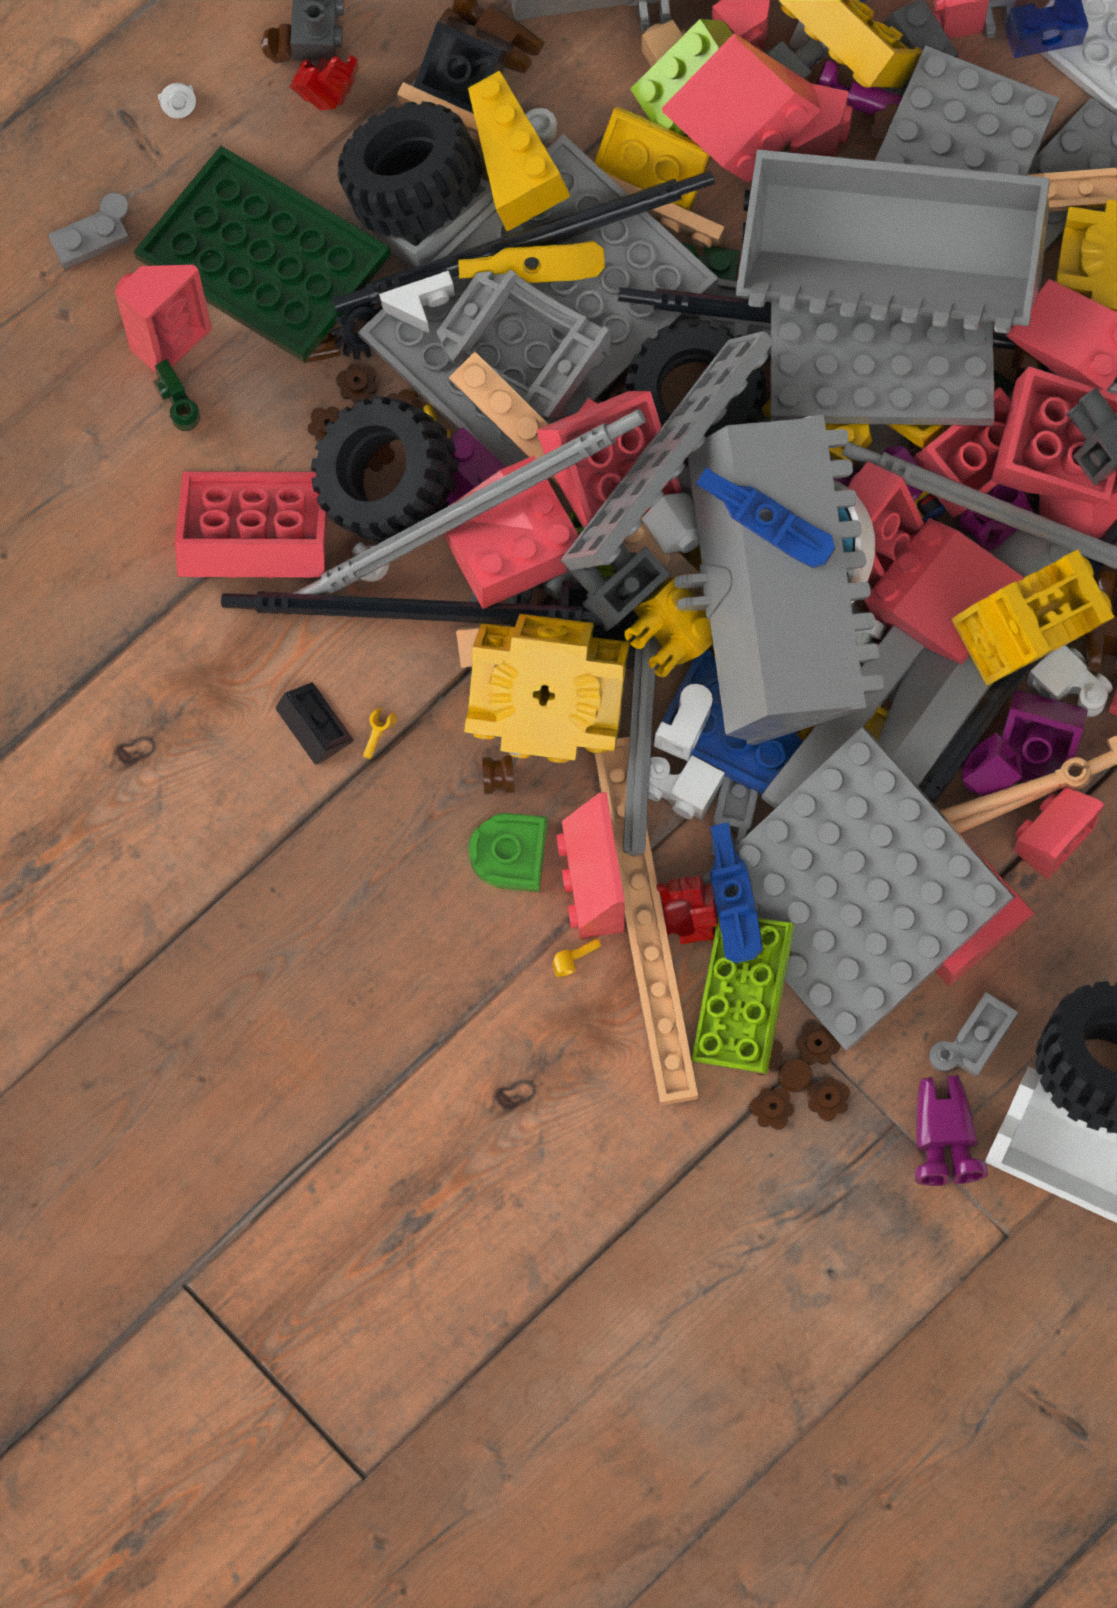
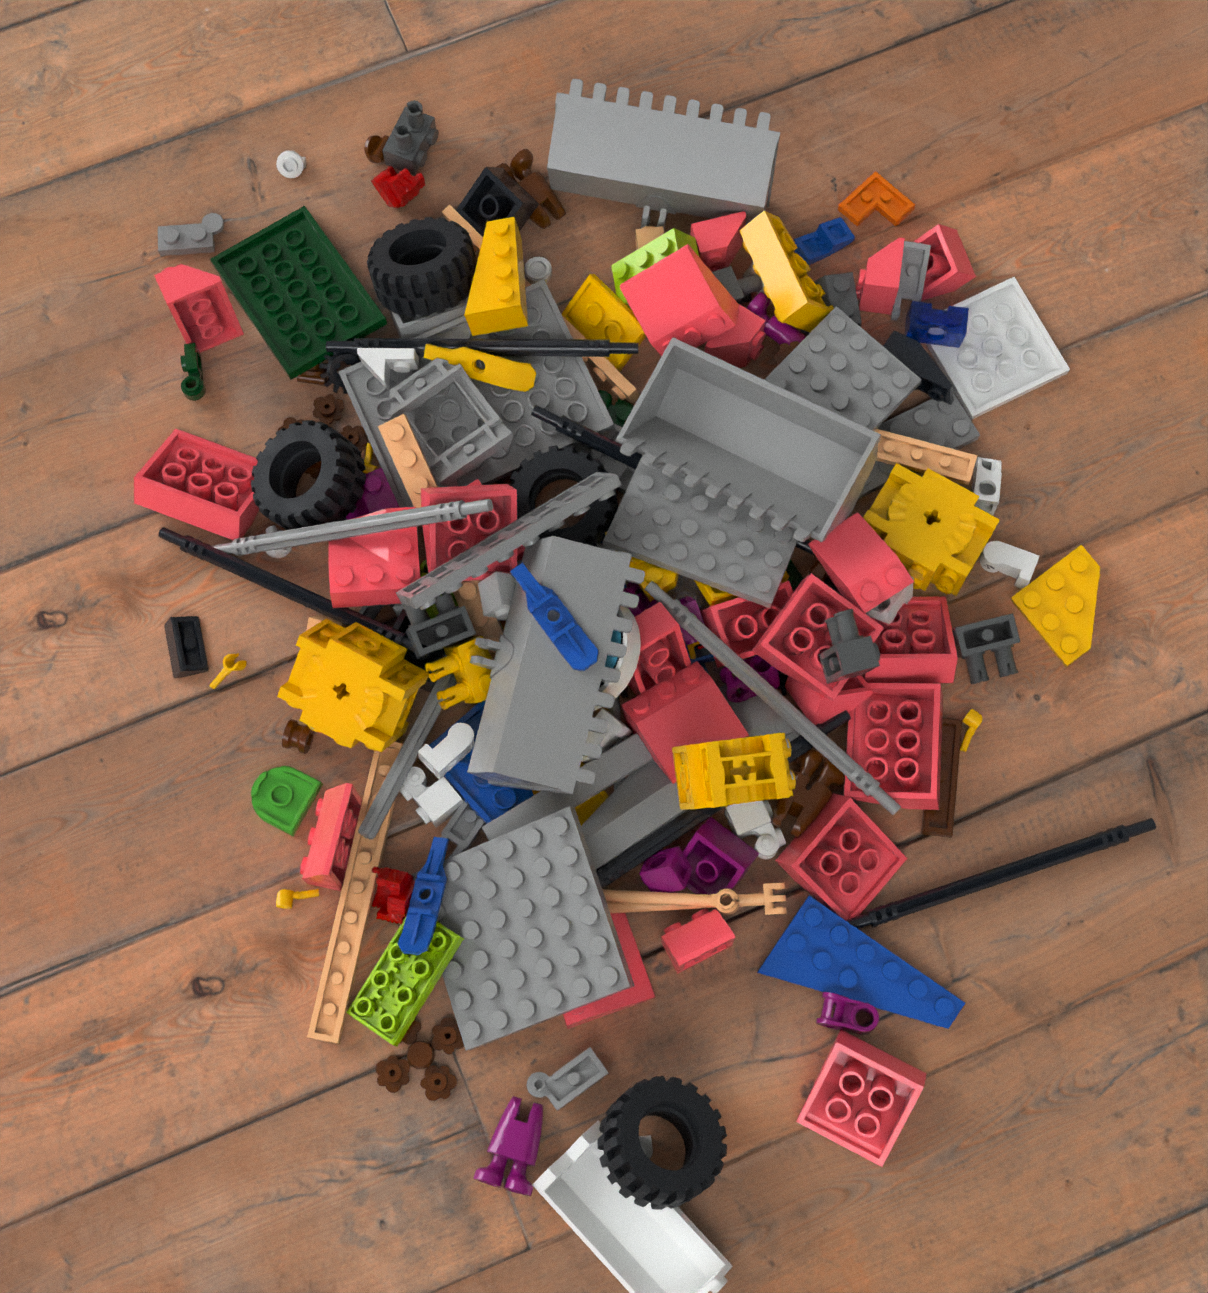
camera: 20 degrees right, 0 degrees up
none -> black slope [883,330,954,405]

